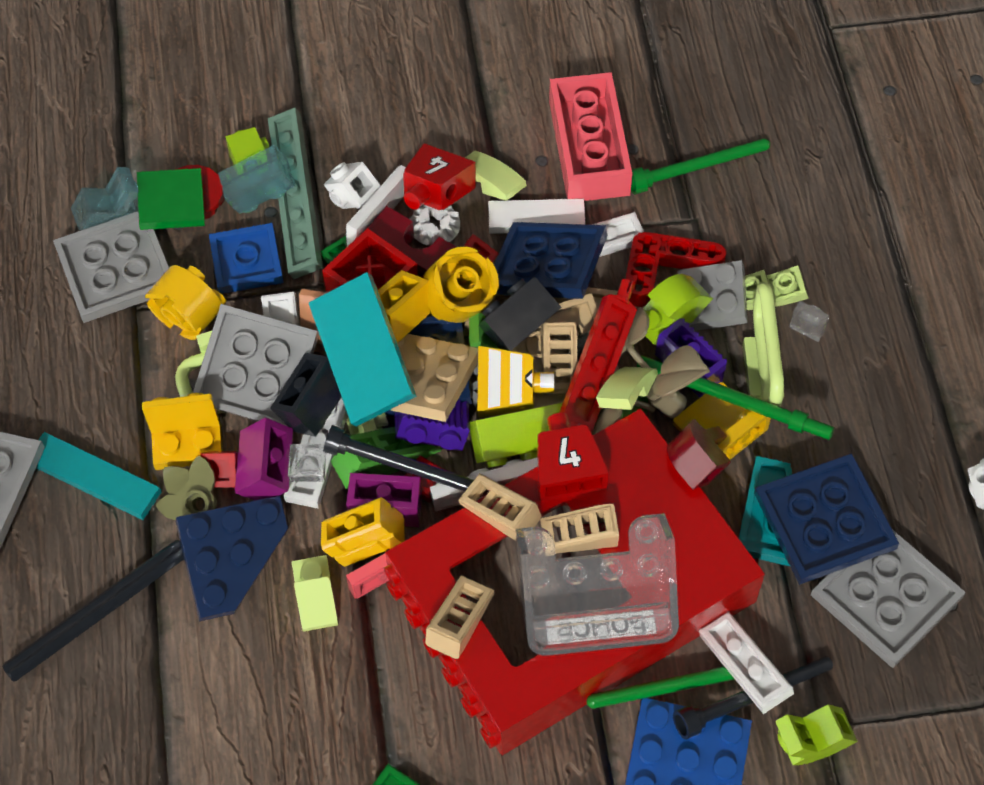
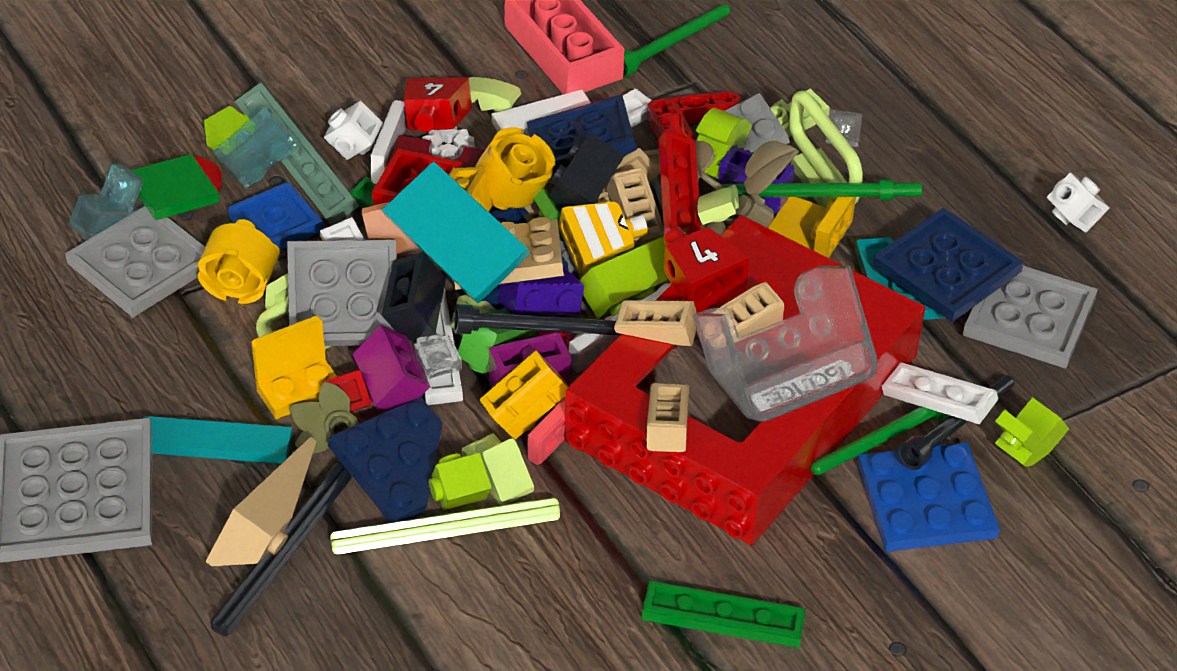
camera: 25 degrees left, 15 degrees down
dark red brick [667,419,731,489] -> none
none -> tan wedge [205,437,317,566]
none -> yellowish green axle [330,497,560,555]
none -> lime brick [429,452,492,511]

